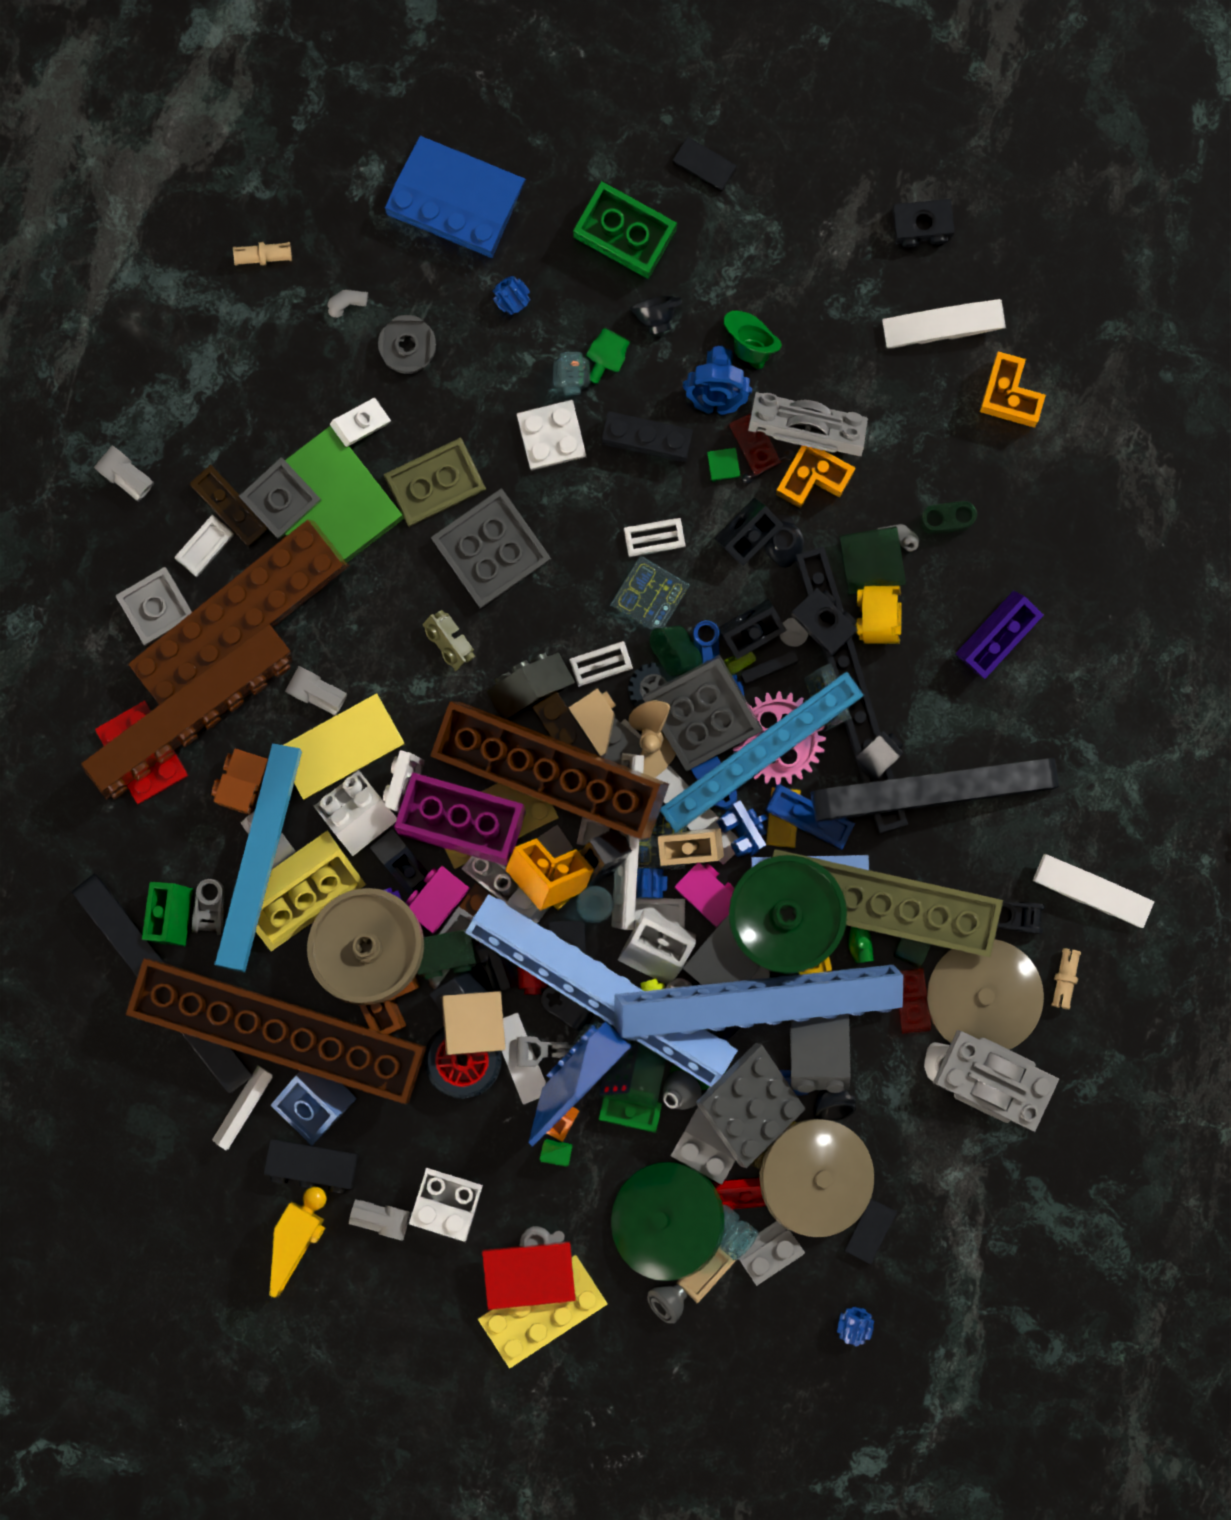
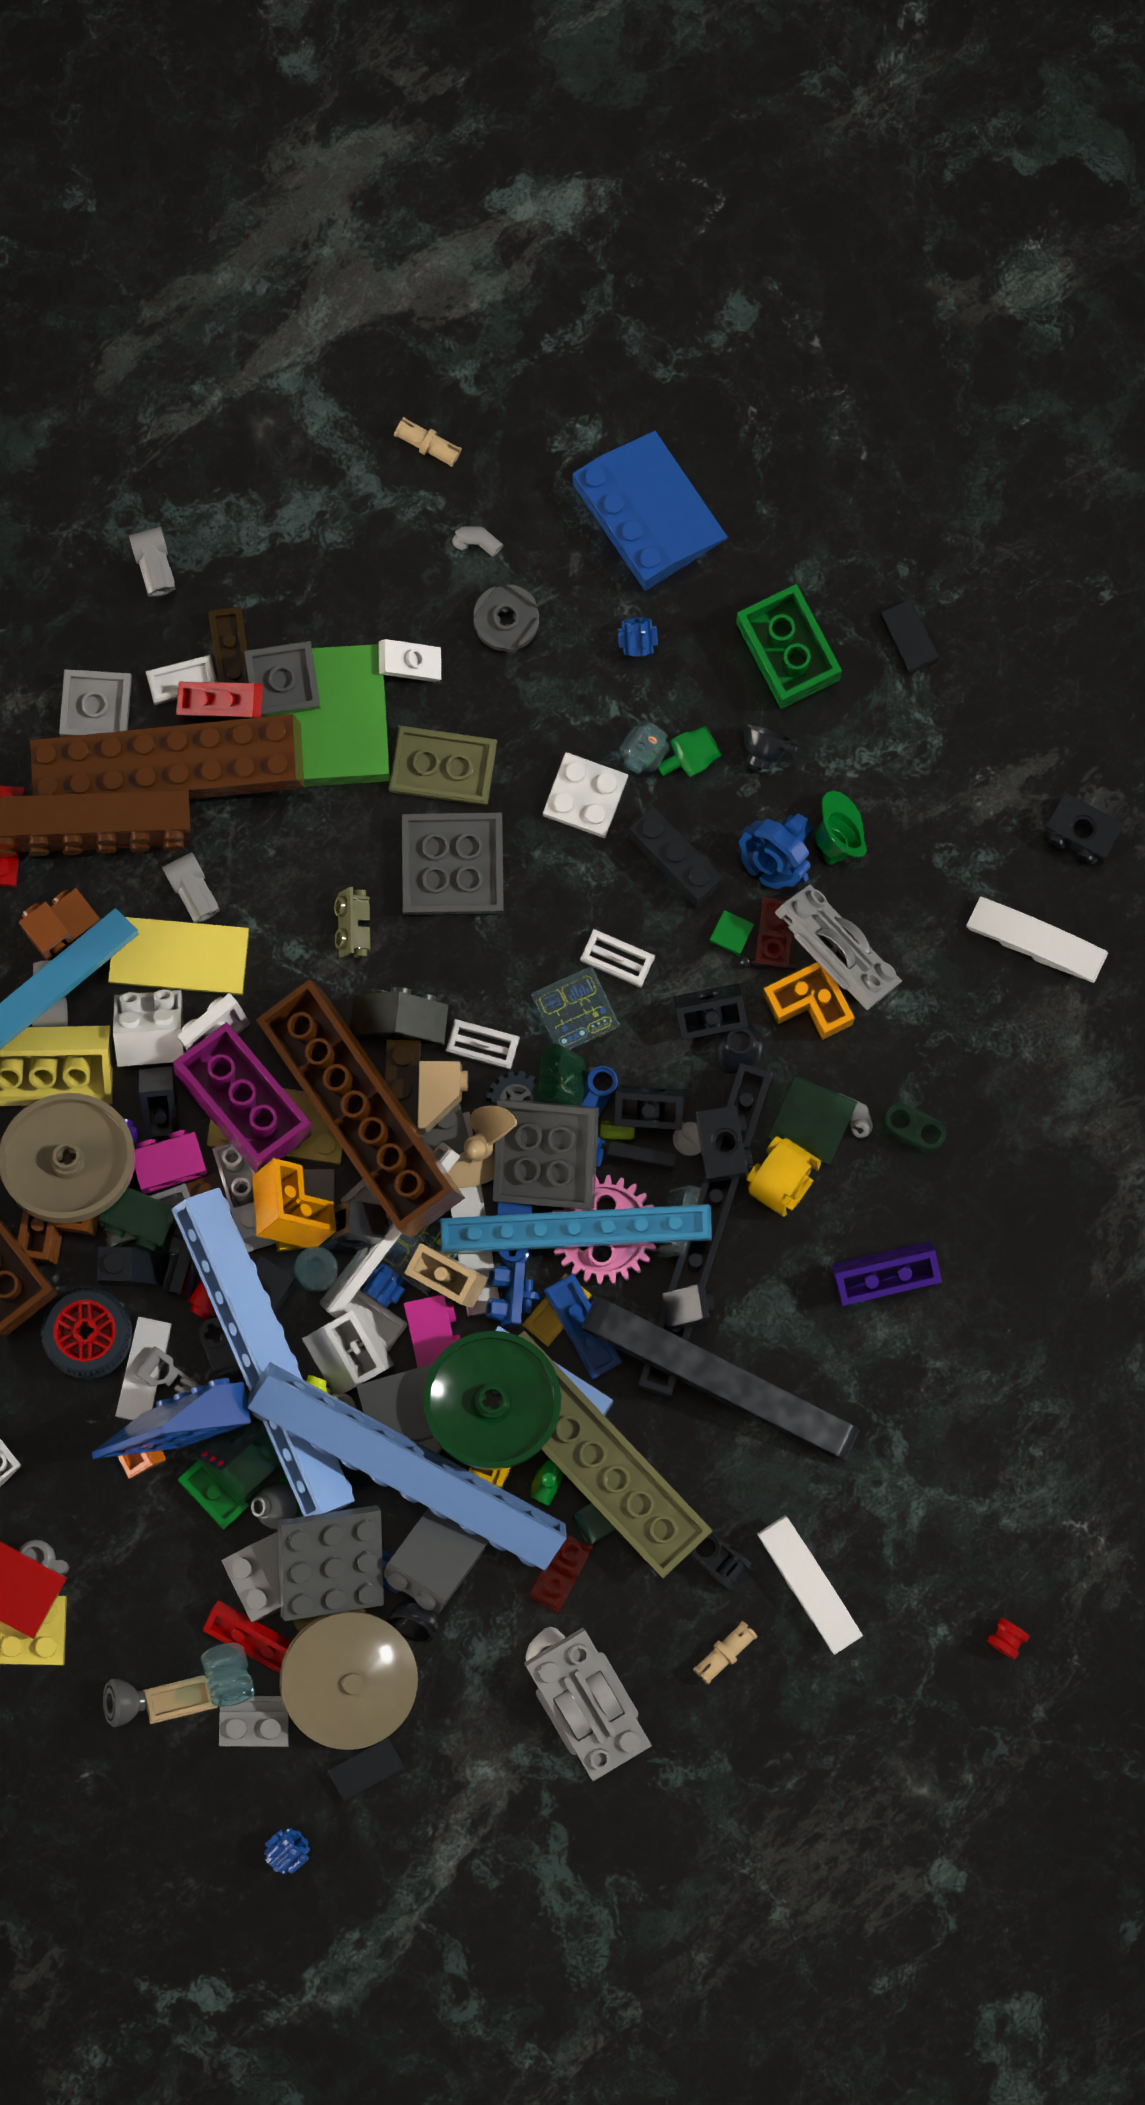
camera: 30 degrees right, 5 degrees down
tan tile [441,991,506,1055] -> none
green slope [540,1139,573,1167] -> none
dark green dish [611,1162,725,1281] -> none
dark tan dish [927,939,1044,1050] -> none
light orange brick [980,351,1046,428] -> none
none -> red plate [176,681,263,718]

